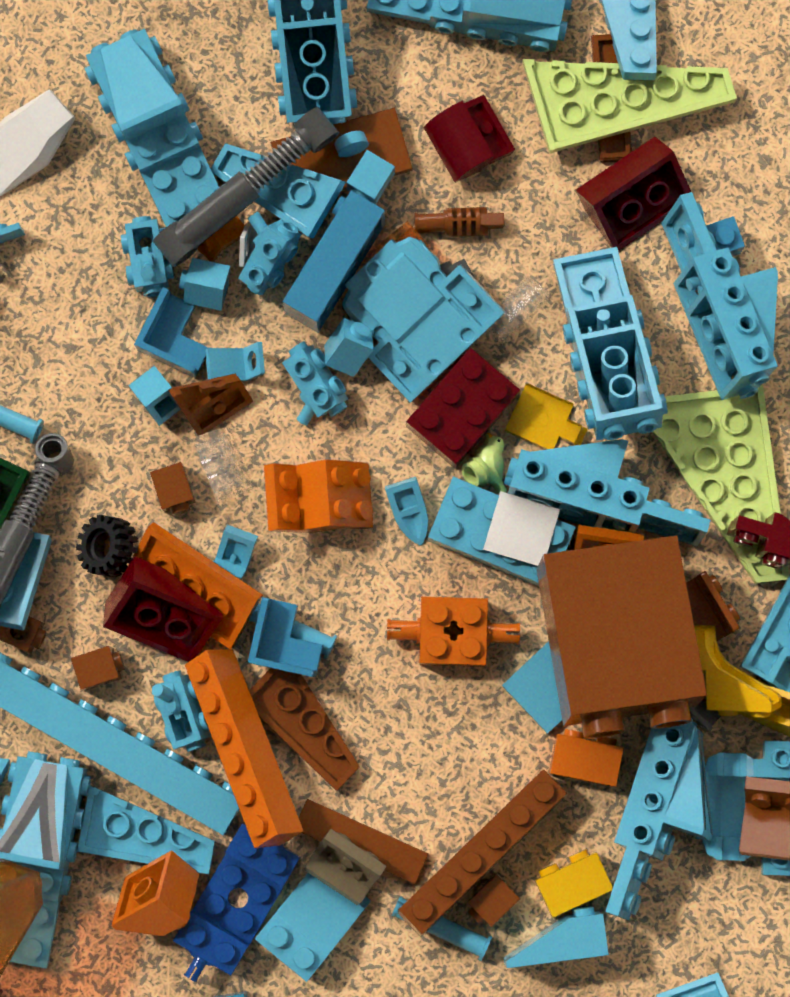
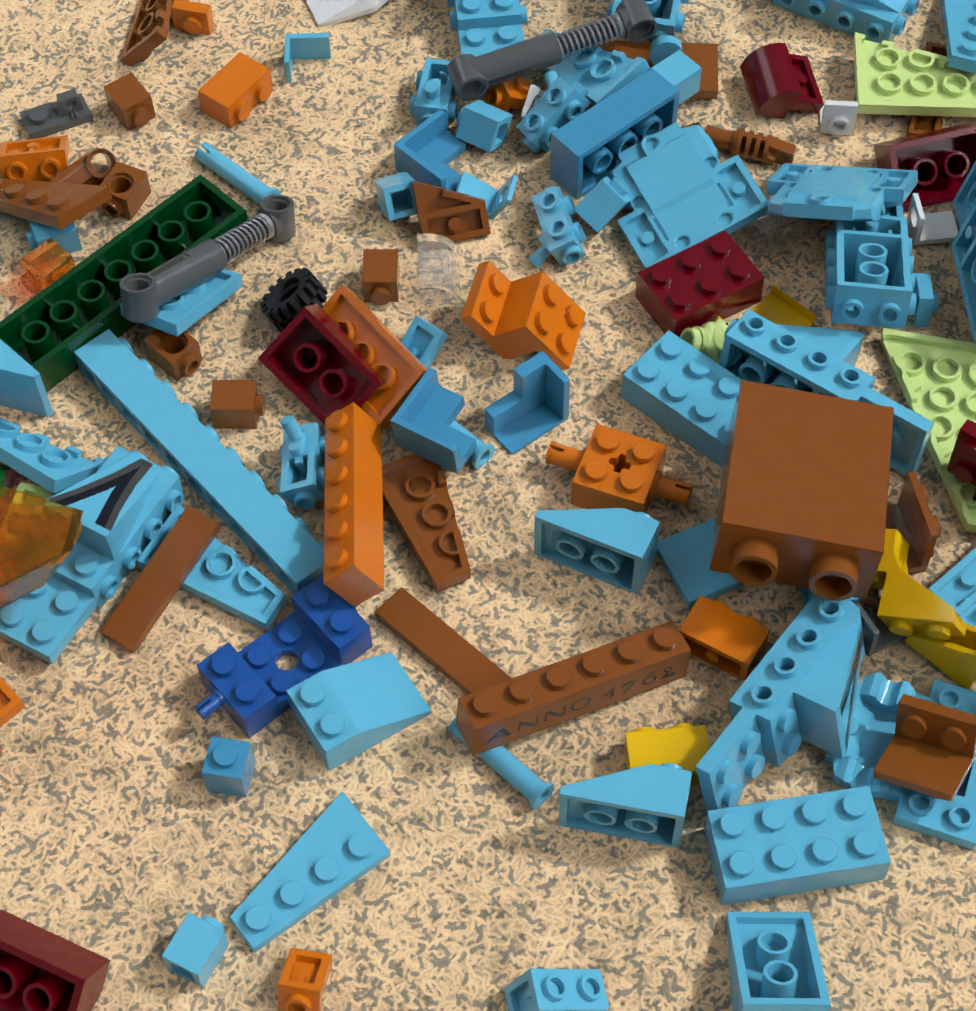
camera: 20 degrees right, 25 degrees down
orange slope [111,850,199,936] -> none
dark tan bracket [304,829,386,905] -> none
medium azure plate [385,477,428,545] -> none
dark orange brick [467,874,520,927] -> none
white sticker [483,491,560,566] -> none
none -> dark orange tile [101,505,222,653]
none -> dark azure panel [485,351,570,455]
none -> medium azure slope [534,508,660,595]
none -> medium azure brick [704,785,891,905]
none -> medium azure piece [767,163,918,222]
none -> white bracket [819,100,858,135]
none -> white bracket [907,193,959,246]
none -> medium azure bracket [912,273,939,327]

